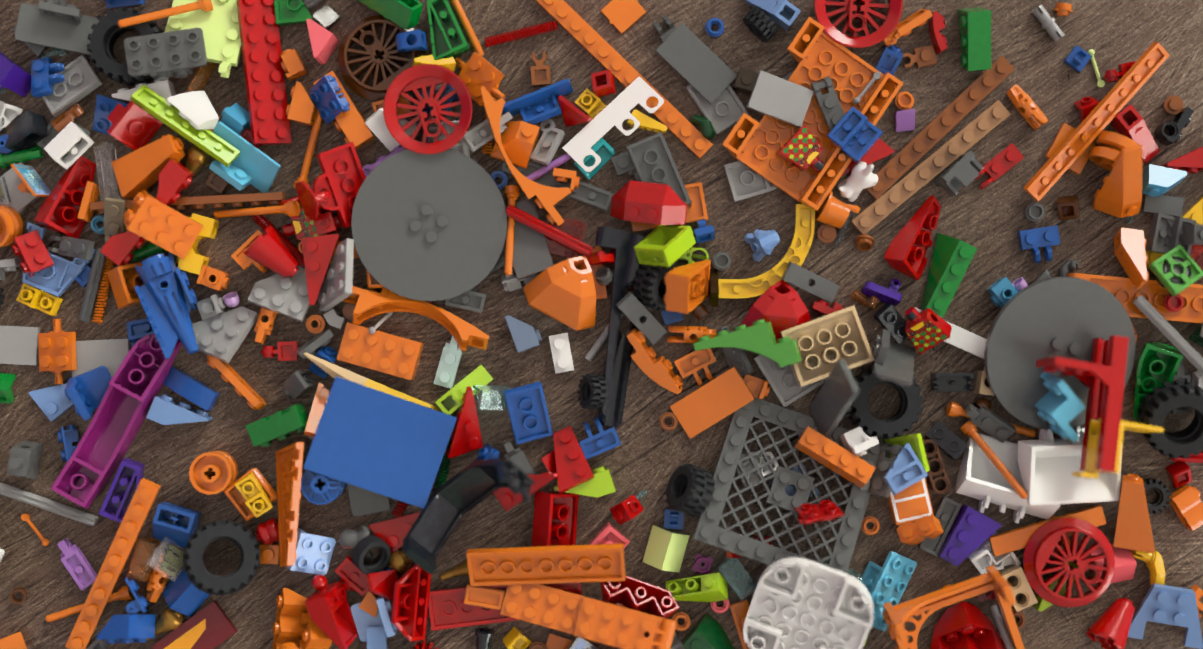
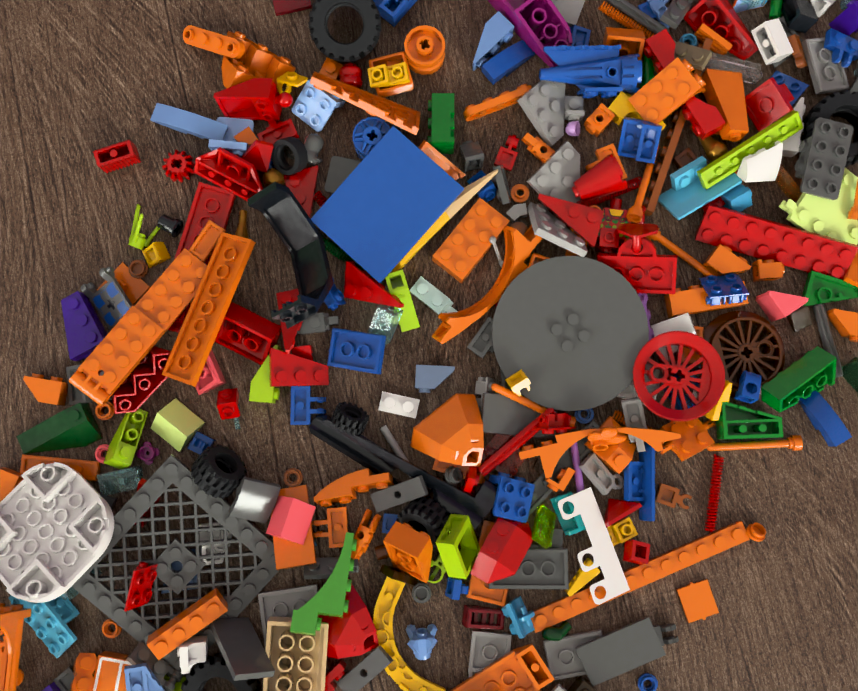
camera: 110 degrees right, 5 degrees down
orange bracket [743,374,770,400] -> none
none -> dark grey slope [228,477,281,524]
none -> coral slope [266,496,316,545]
none -> yellow bracket [277,71,308,93]
none -> dark red slope [462,605,505,630]
none -> blue bracket [489,472,535,523]
none -> dark azure hips [501,596,535,639]
none -> yellow tile [505,369,531,396]
none -> clear neon green plate [531,504,557,549]
none -> red hinge [534,412,576,434]
none -> orange plate [587,427,627,451]
none -> blue slope [617,117,662,164]

